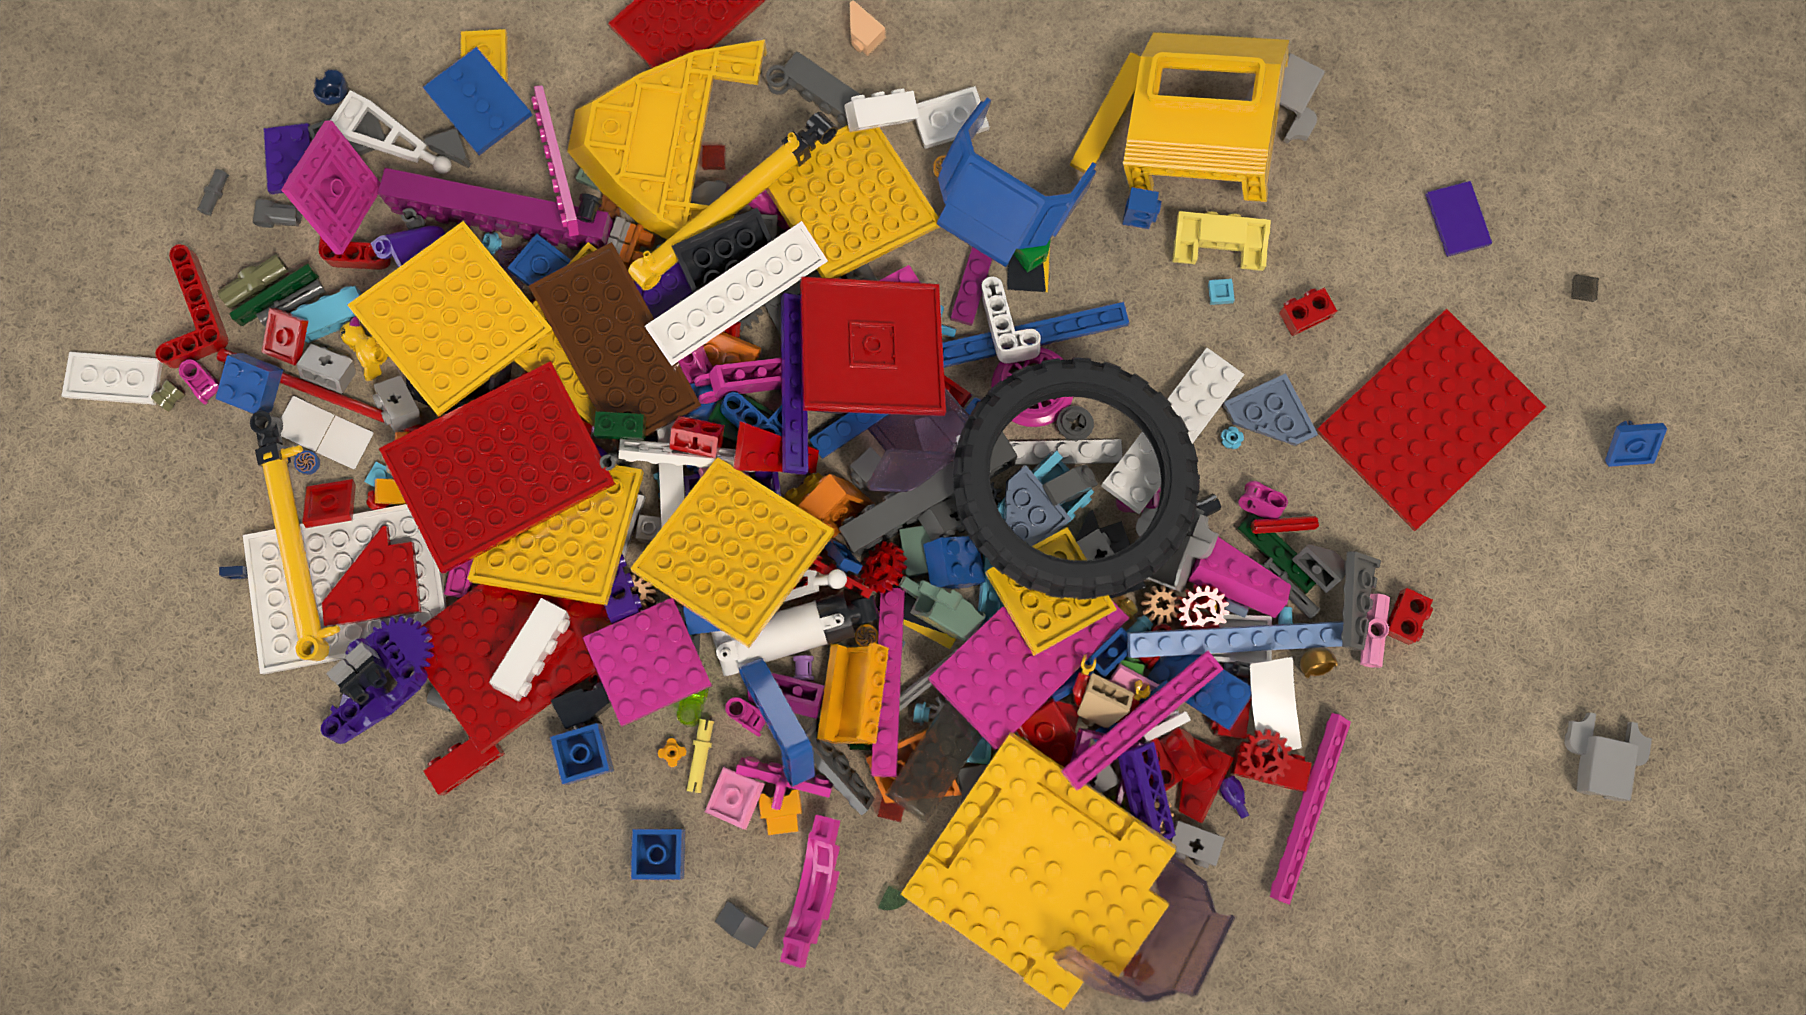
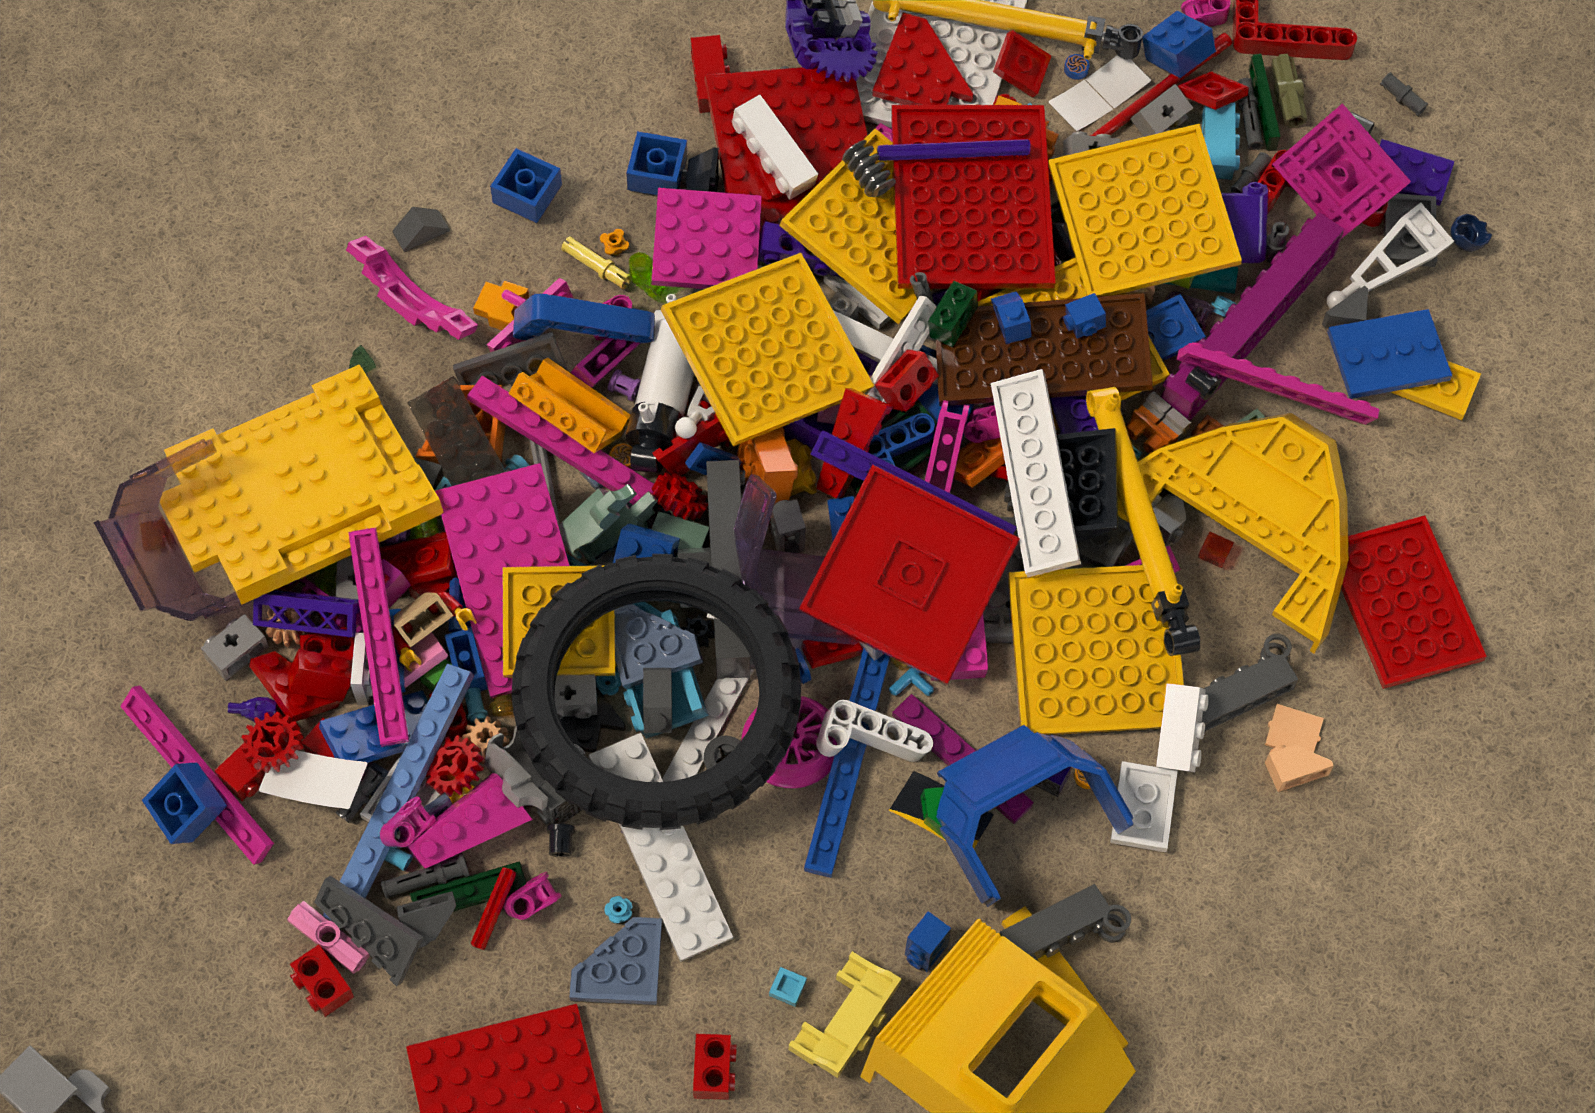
camera: 115 degrees right, 15 degrees down
bright pink tile [705,767,765,830] -> none
pearl gold hair [1300,647,1338,678] -> none
none -> blue brick [142,762,227,844]
none -> dark pink piece [380,796,436,847]
none -> dark grey piece [842,140,896,197]
none -> dark purple axle [877,139,1031,161]
none -> blue slope [991,291,1031,344]
none -> dark grey hinge [1000,884,1131,961]
none -> blue brick [1063,293,1106,338]
none -> dark grey pin [1230,152,1272,193]
none -> light nougat piece [1265,704,1324,753]

